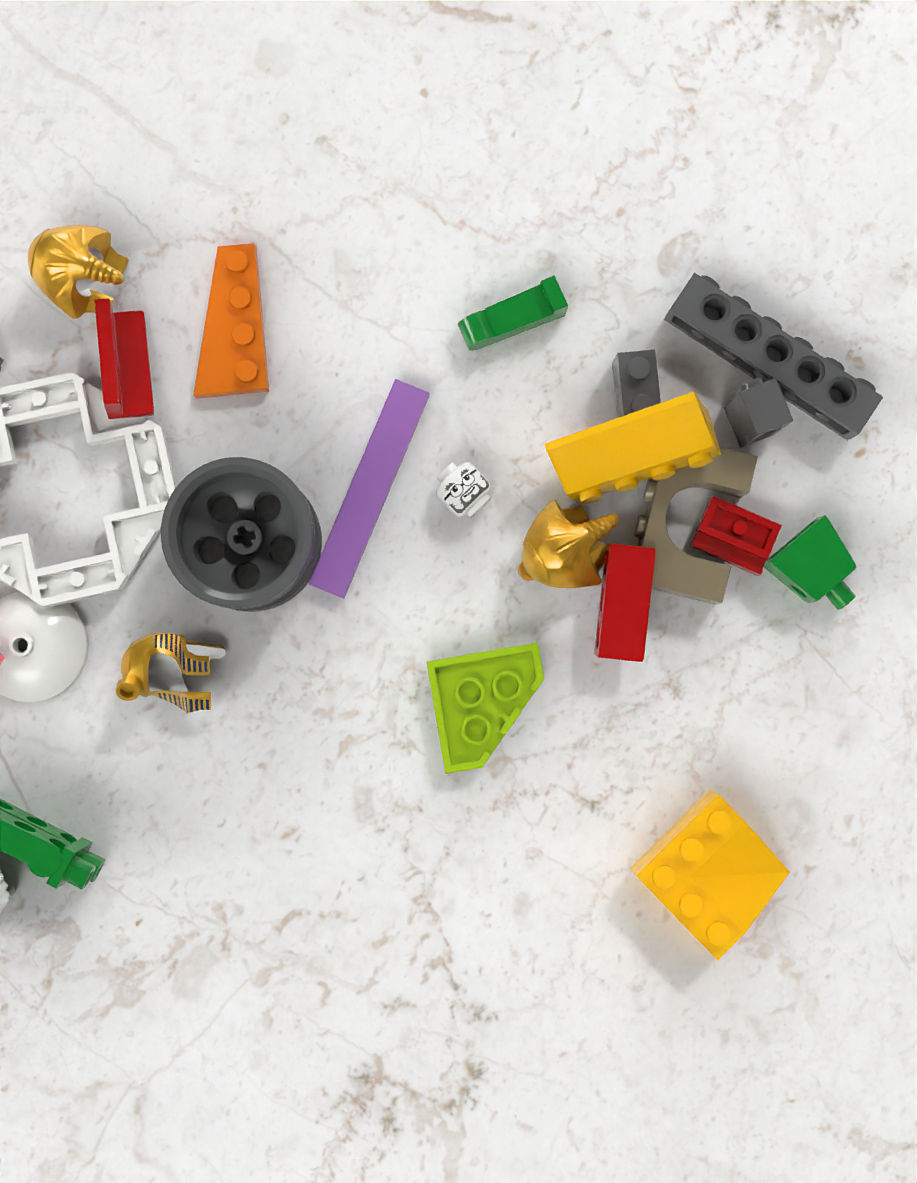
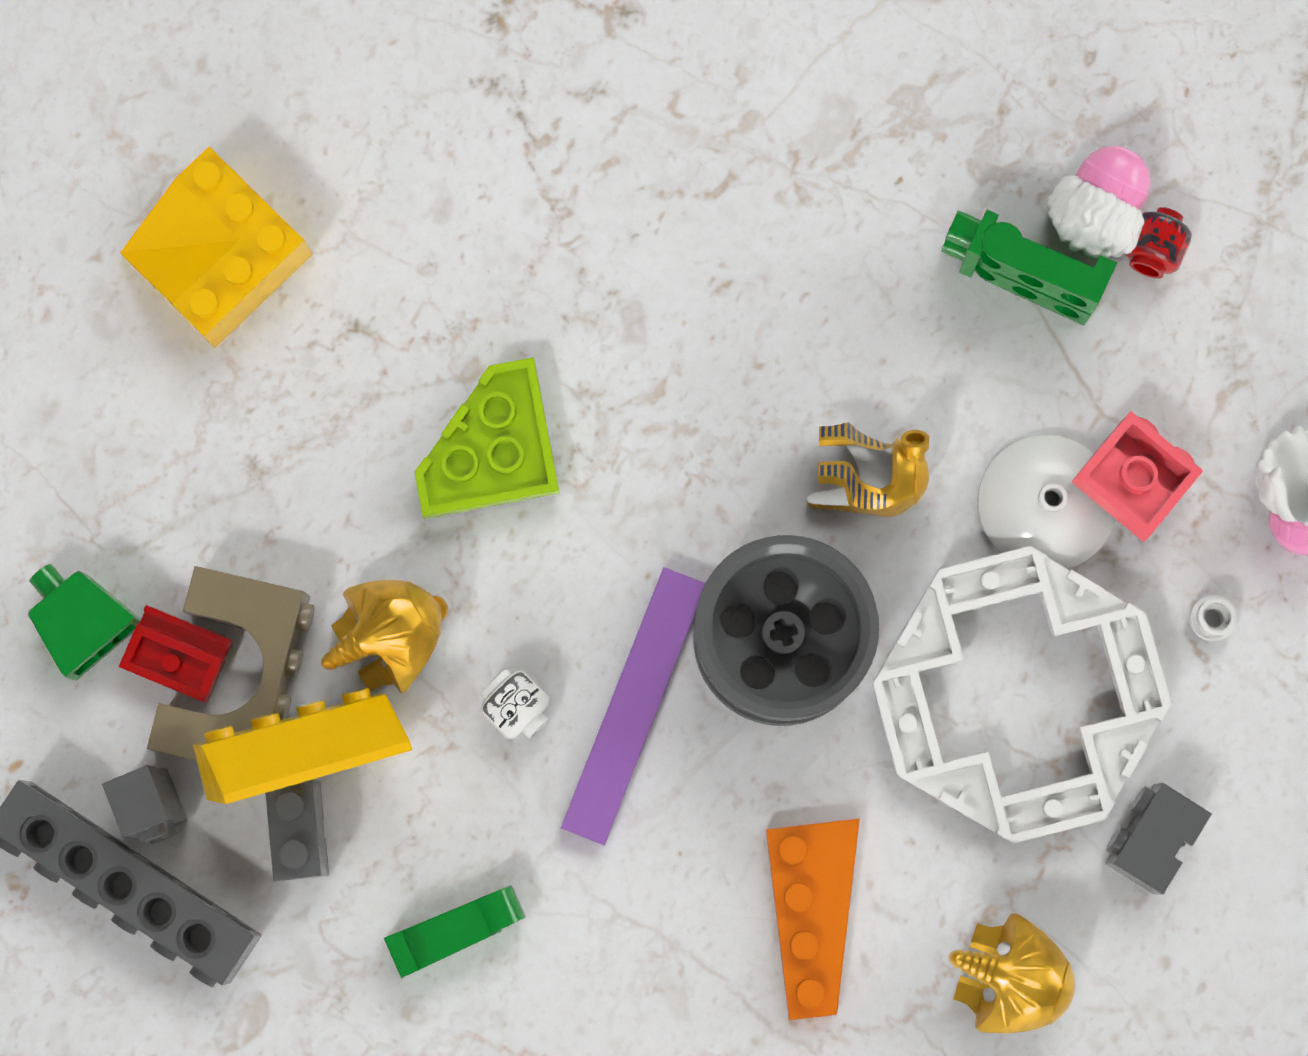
camera: 175 degrees left, 5 degrees down
red panel [94,298,154,419] -> none
red panel [594,543,656,662] -> none

